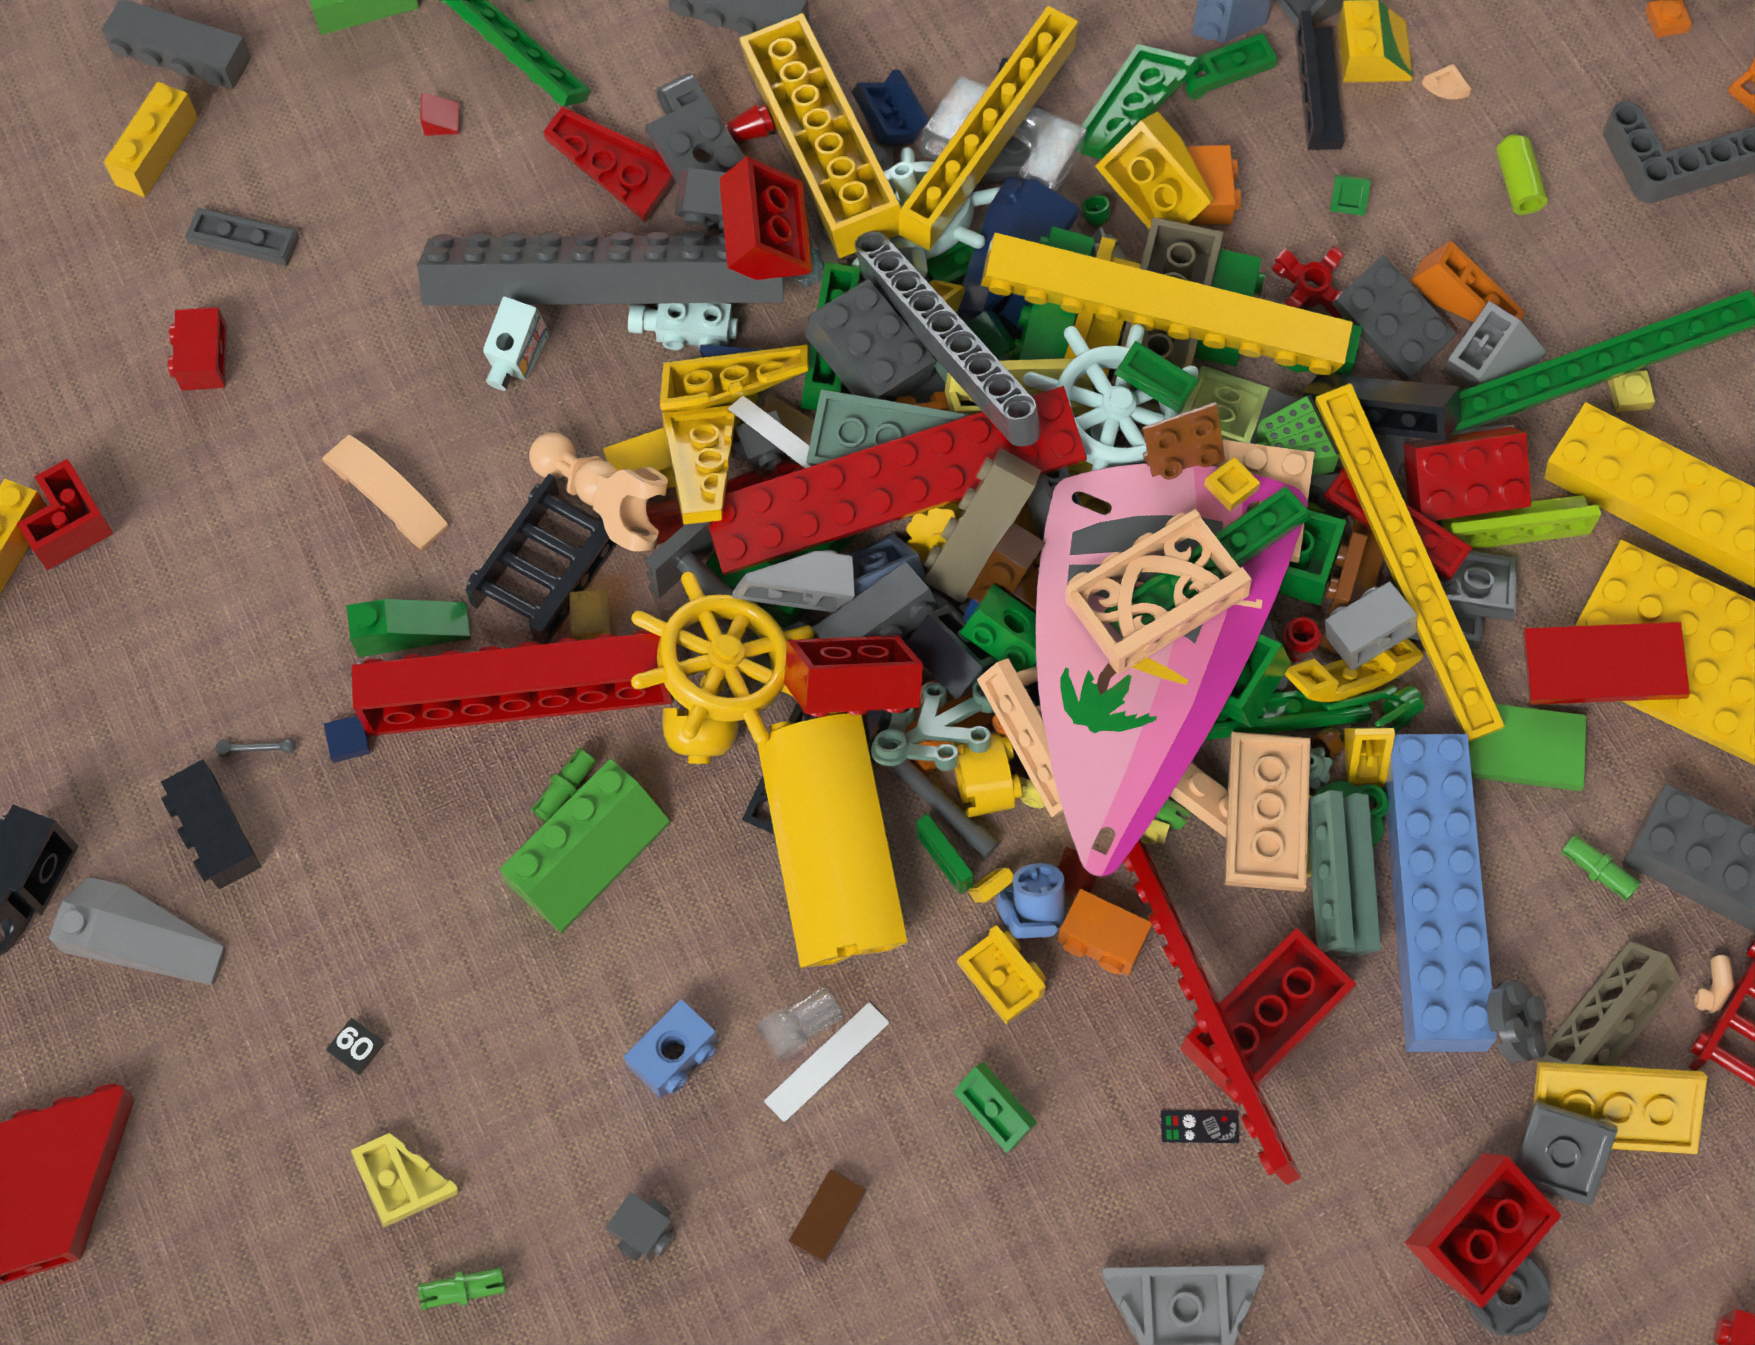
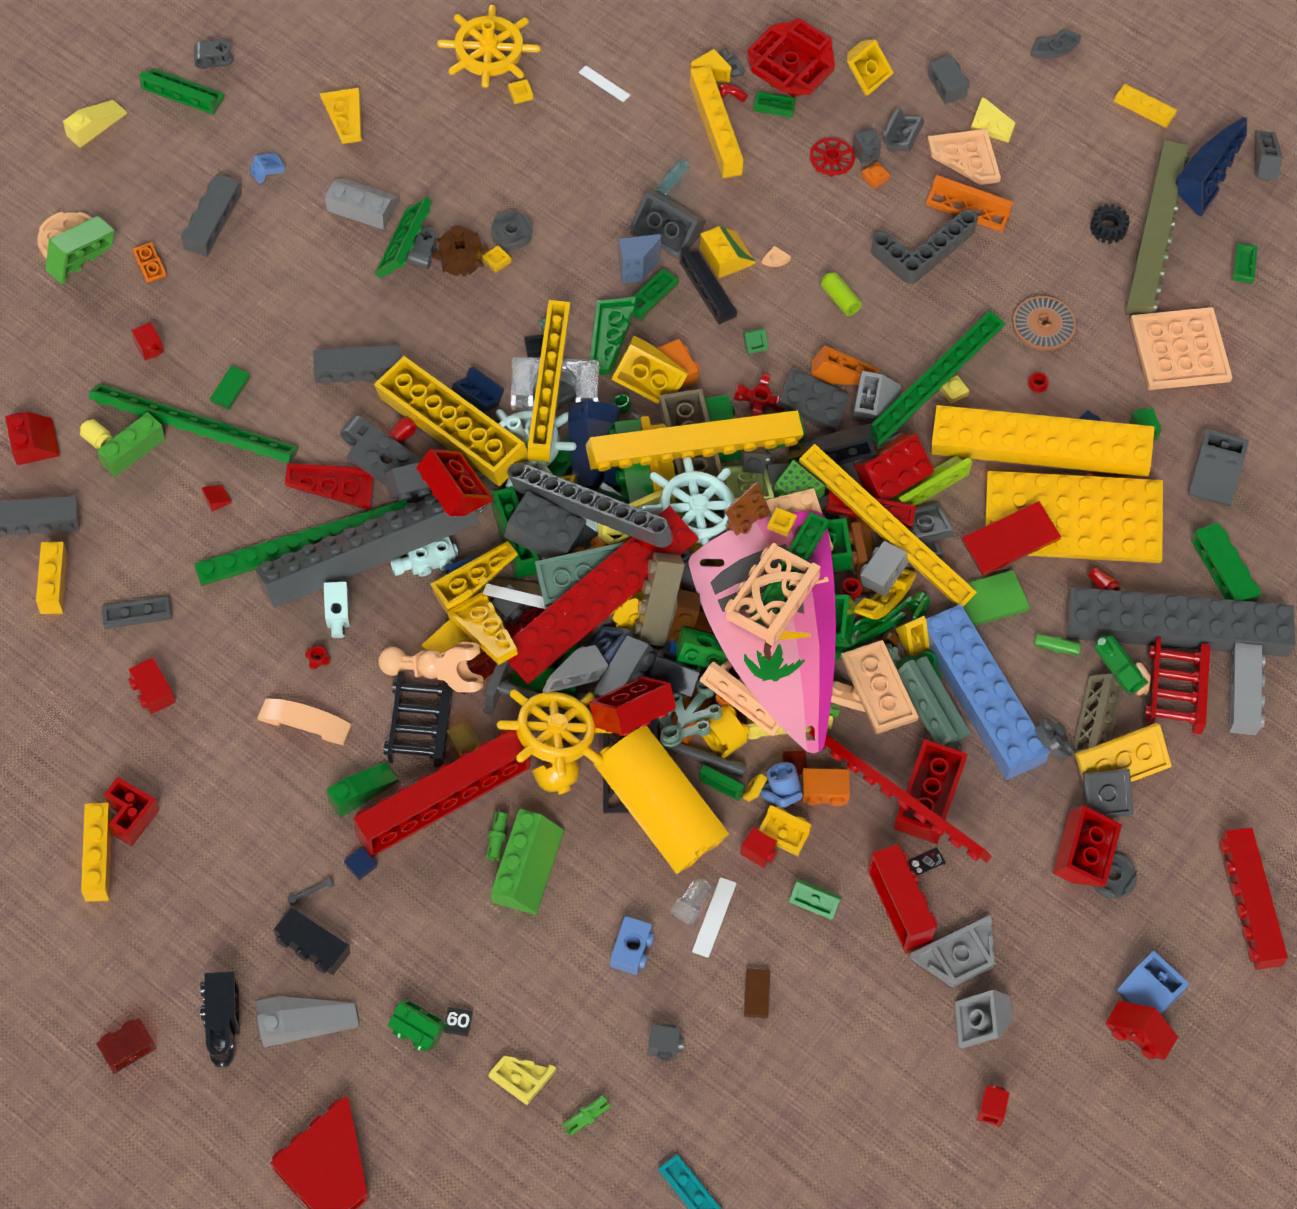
camera: 30 degrees left, 5 degrees down
green tile [1114,341,1199,413] -> none
none -> green plate [194,500,408,586]
none -> red plate [305,646,331,670]
none -> green brick [388,999,447,1051]
none -> red brick [740,827,778,868]
none -> dark grey brick [742,447,771,473]
none -> red piece [867,844,938,953]
none -> red cone [1088,568,1120,591]
none -> green piece [1094,635,1148,696]

